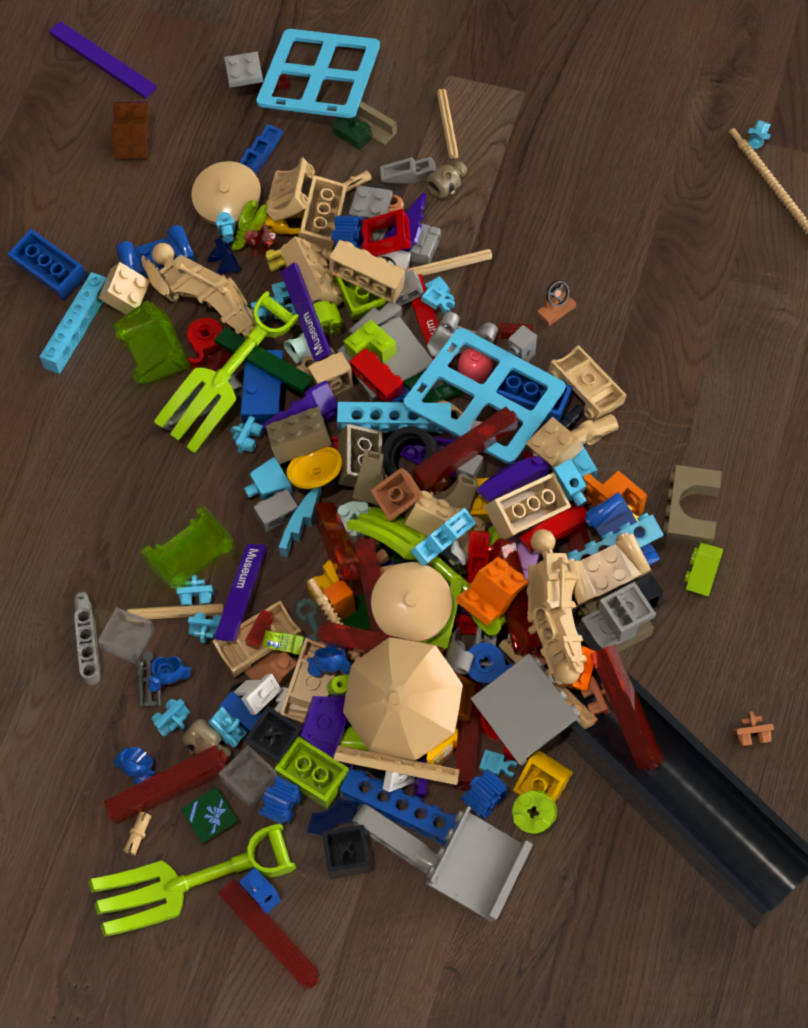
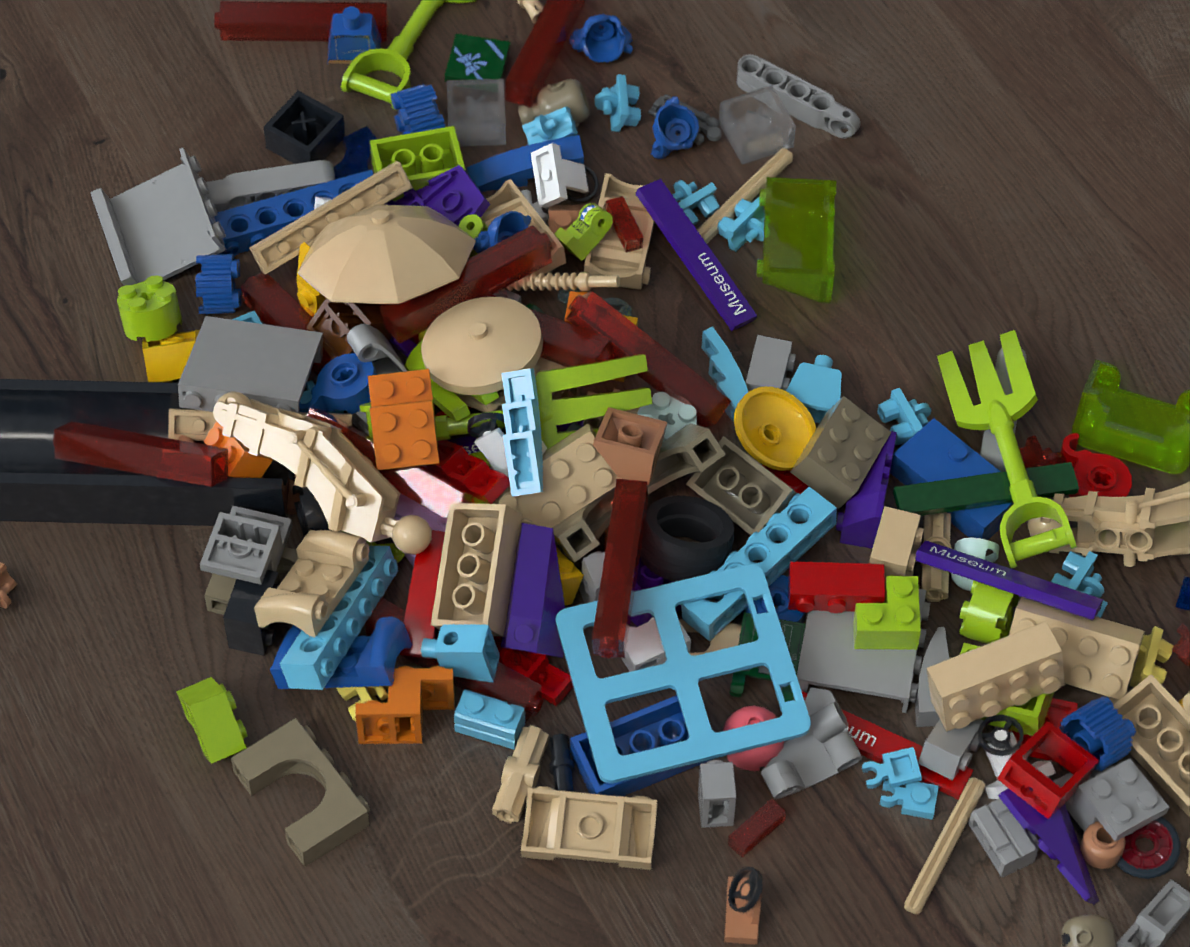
camera: 130 degrees right, 5 degrees down
black brick [242,705,302,765] -> none
tan brick [526,417,583,472] -> none

